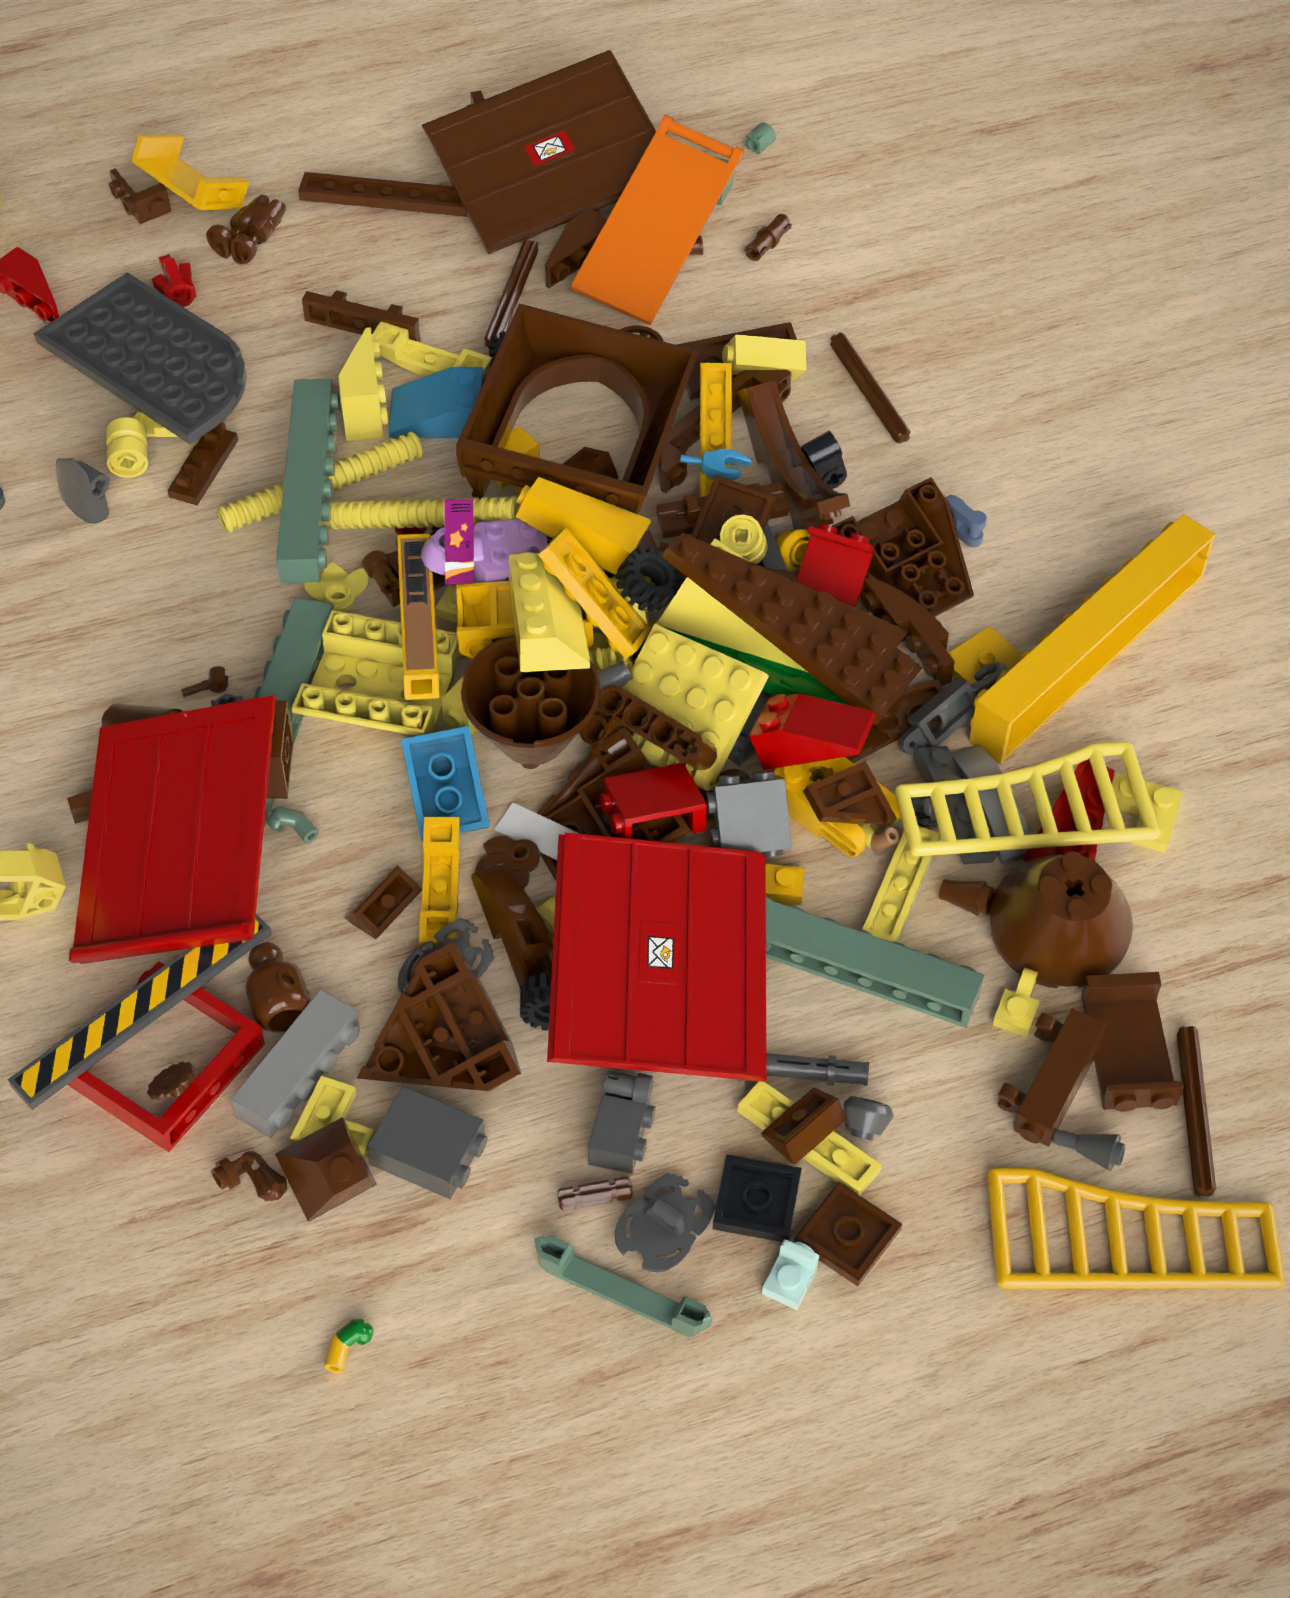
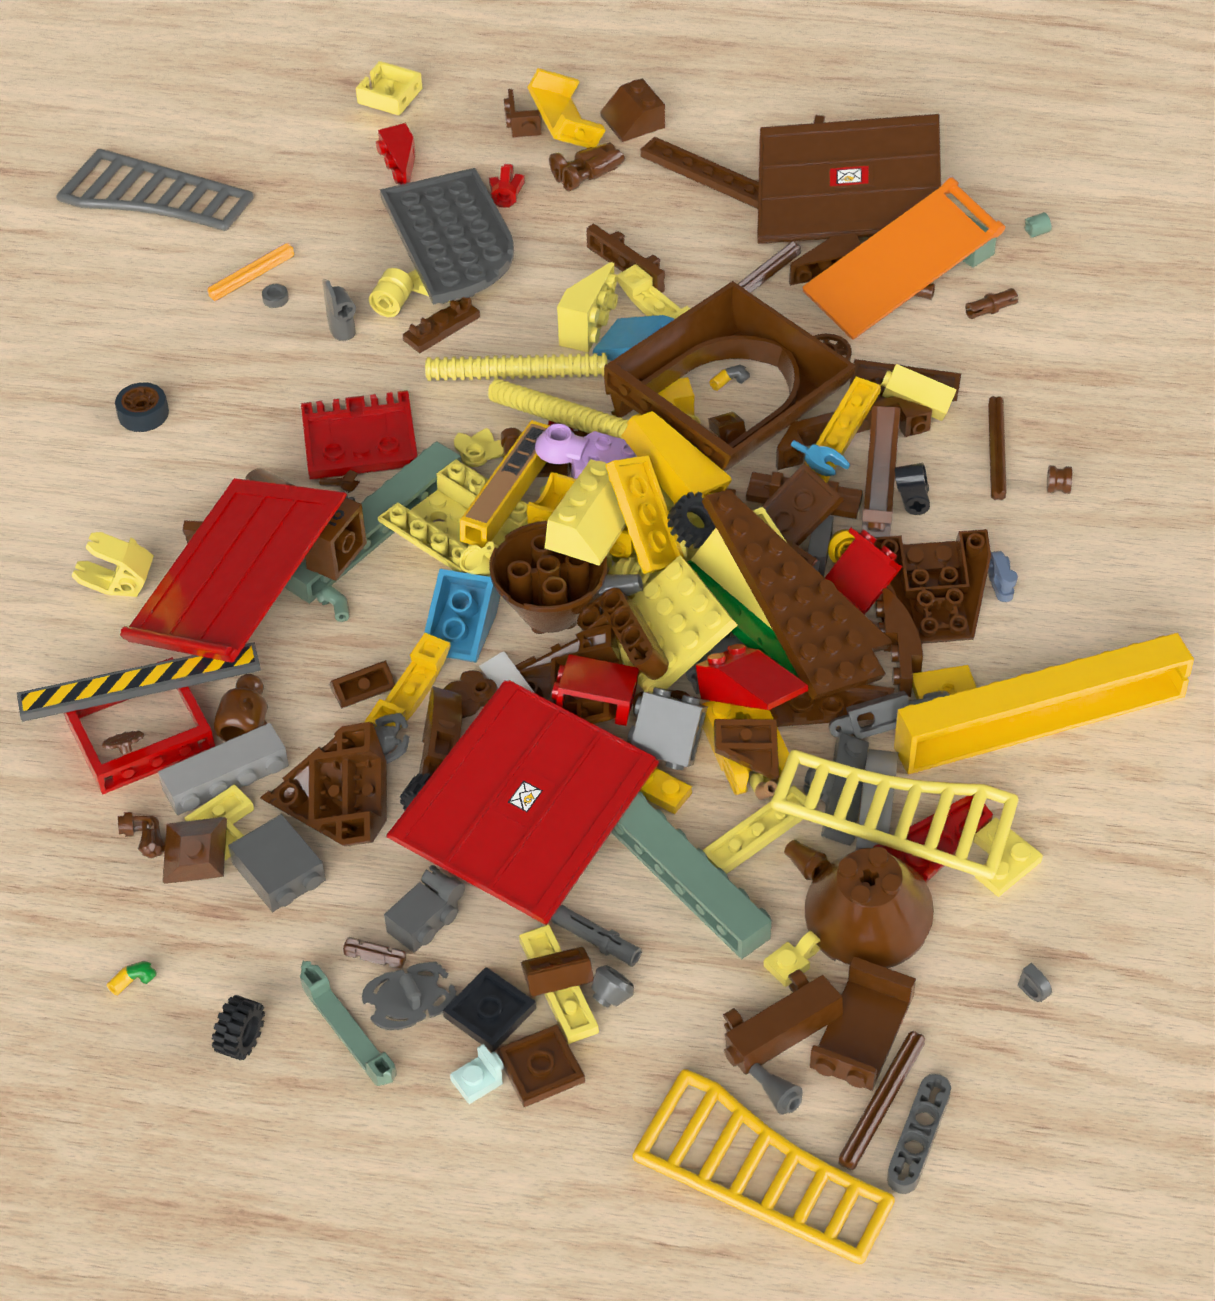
camera: 30 degrees right, 5 degrees down
sand green brick [276,378,340,583] -> none
magenta sticker [444,499,474,585] -> none
light yellow wheel [720,515,768,564] -> none
none -> black tyre [212,995,265,1061]
none -> red hinge [301,390,418,480]
none -> light yellow piece [459,542,499,577]
none -> reddish brown slope [600,78,665,142]
none -> arm [709,365,750,391]
none -> dark grey beam [887,1074,951,1194]
none -> dark grey tile [1018,963,1052,1002]
none -> reddish brown wheel [1047,465,1072,494]

